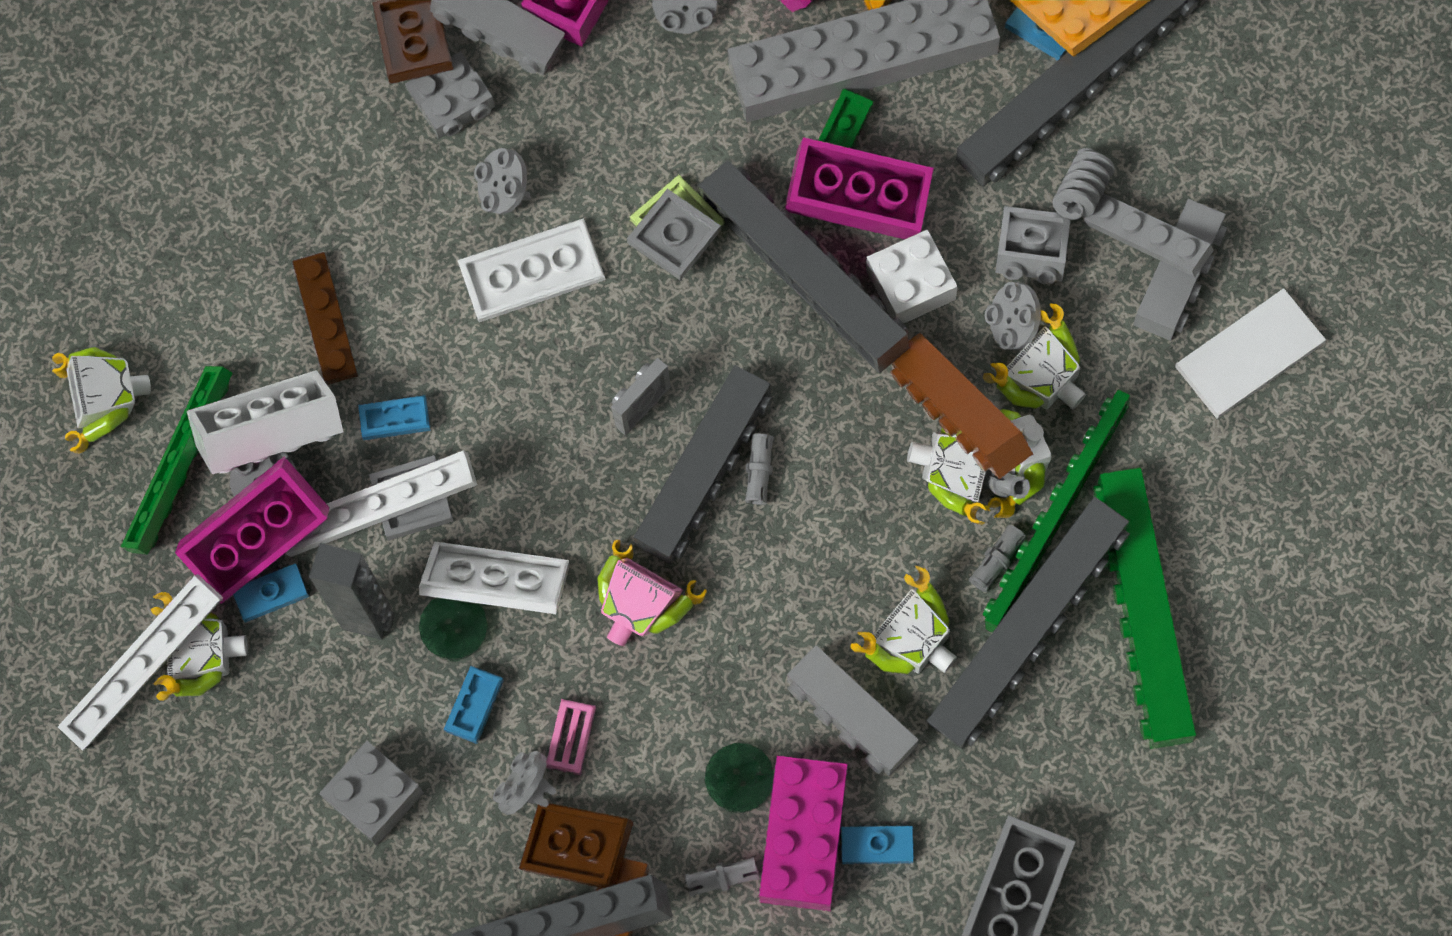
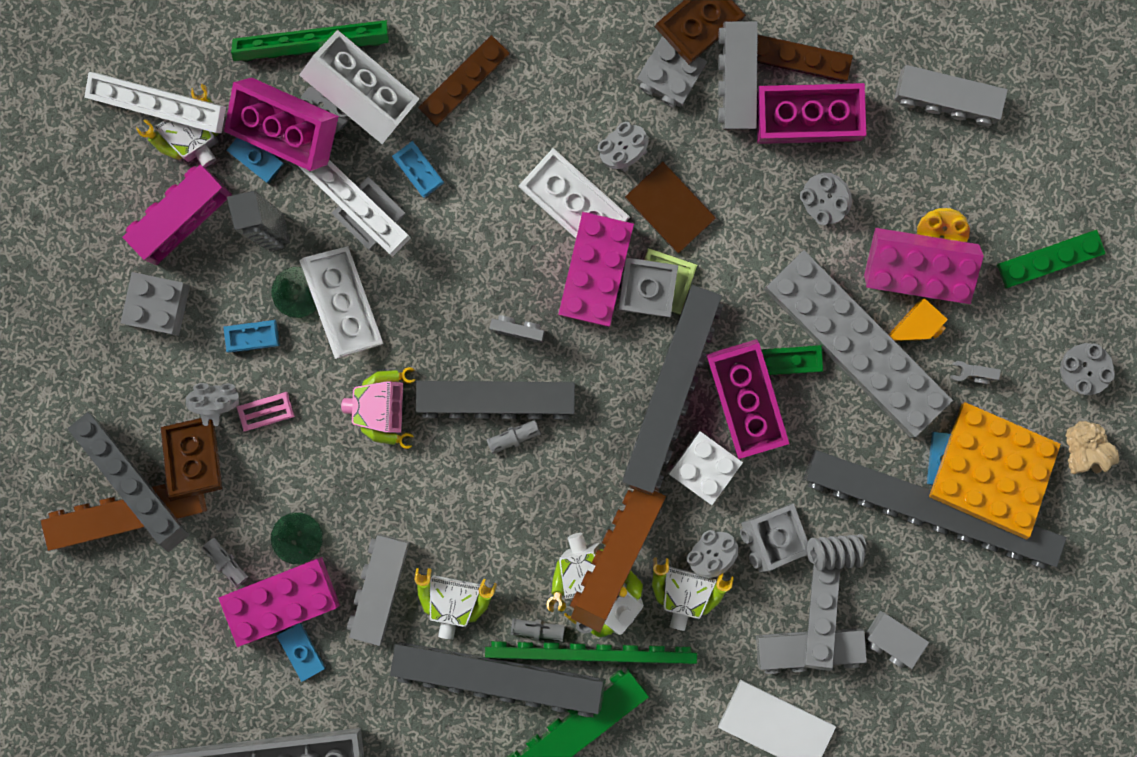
camera: 55 degrees right, 15 degrees up
none -> dark pink brick [122,164,232,266]
none -> dark pink brick [558,212,634,327]
none -> reddish brown tile [625,162,716,254]
none -> light grey brick [865,611,929,669]

